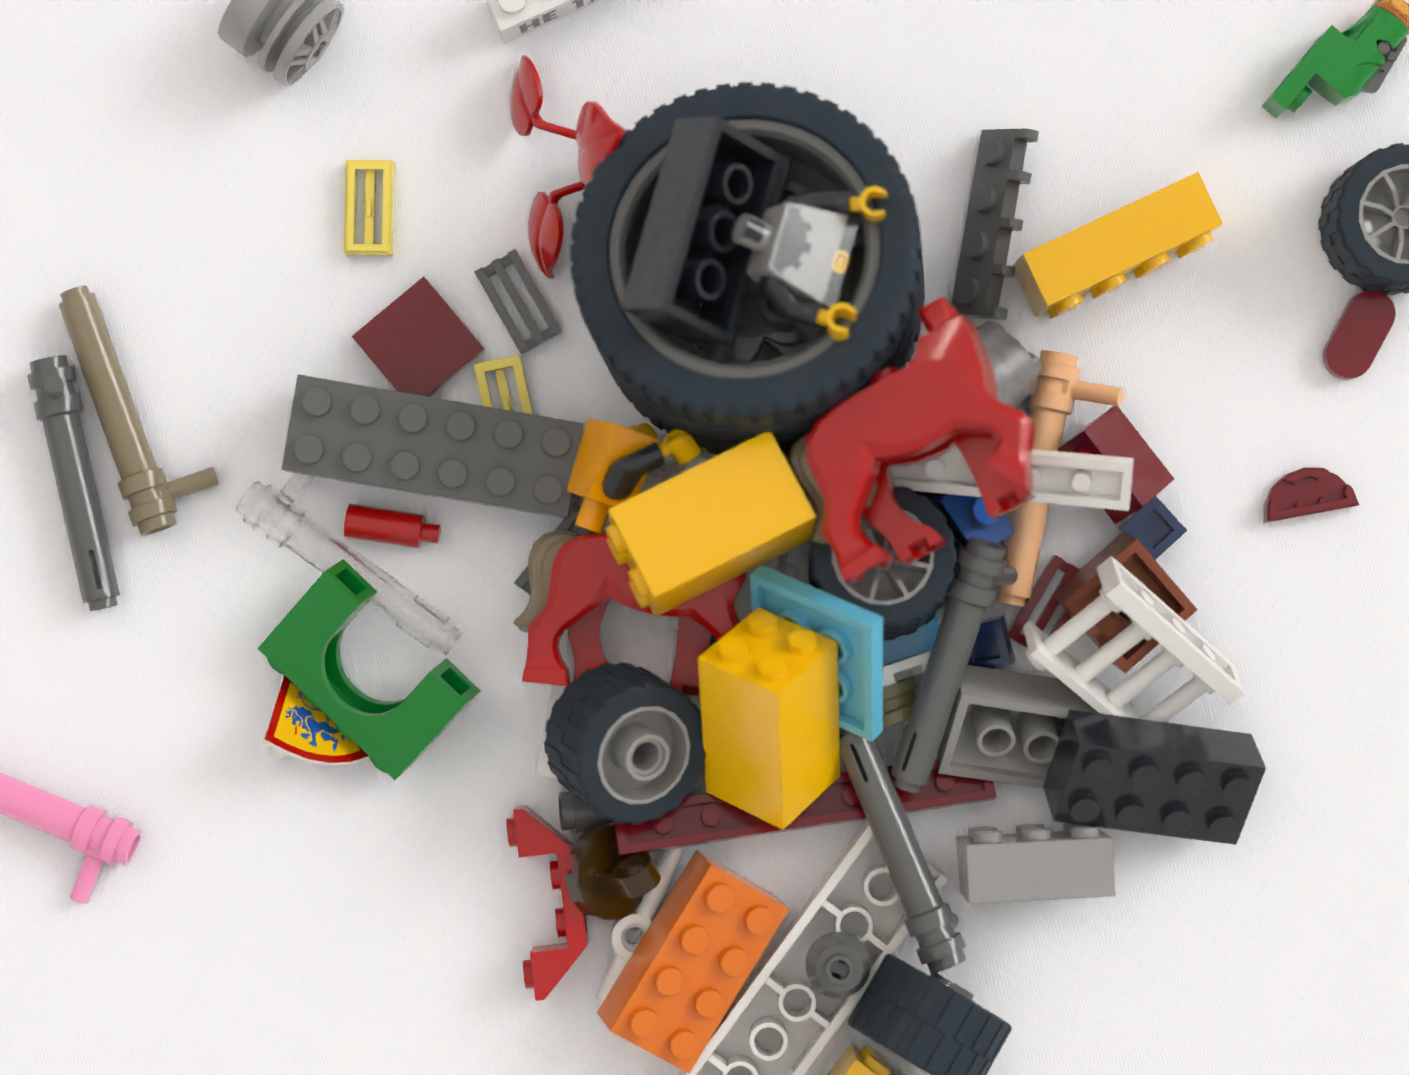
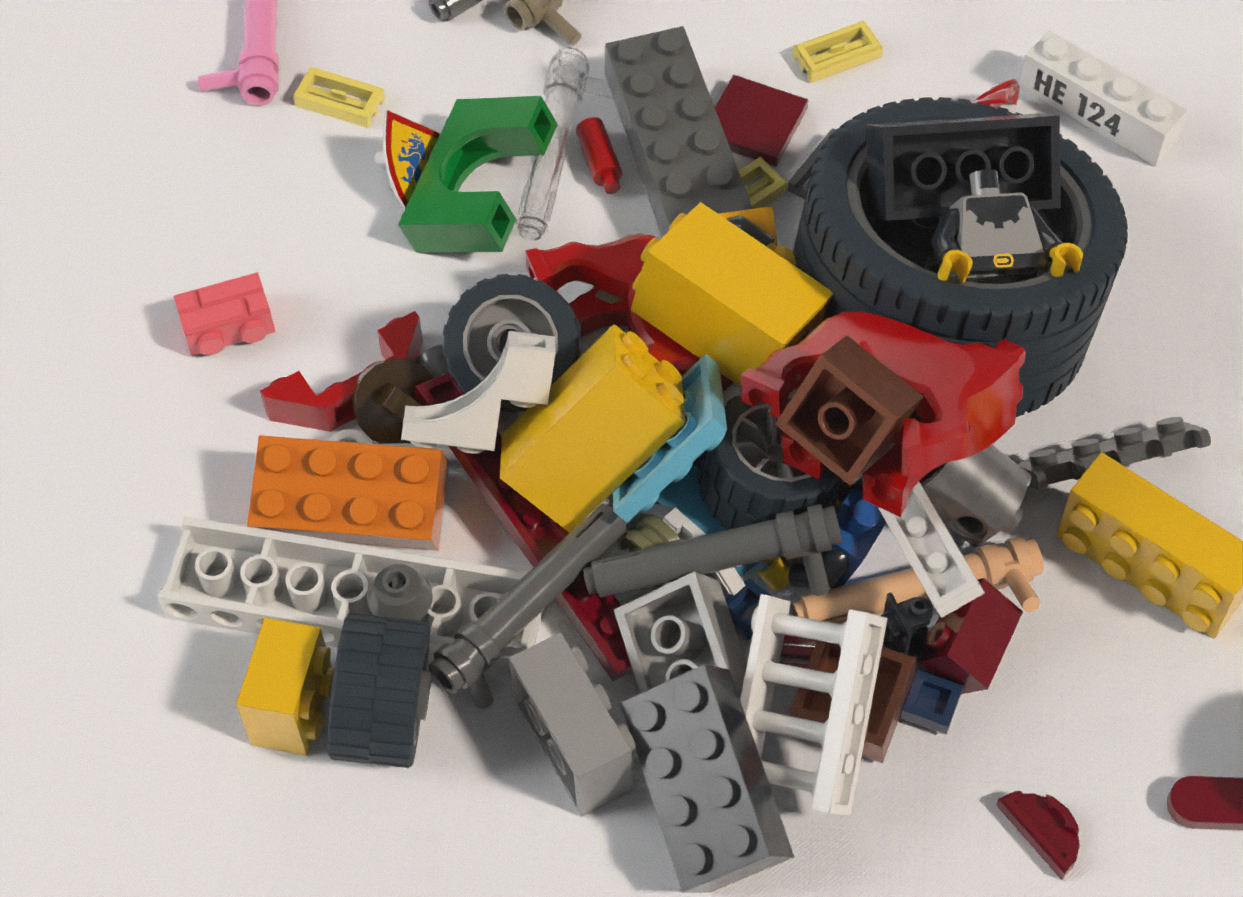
camera: 60 degrees right, 30 degrees down
none -> coral brick [174,272,276,356]
none -> light yellow tile [293,67,385,128]
none -> white arch [401,331,555,453]
none -> copper brick [775,335,923,486]
none -> black hinge [880,592,933,657]

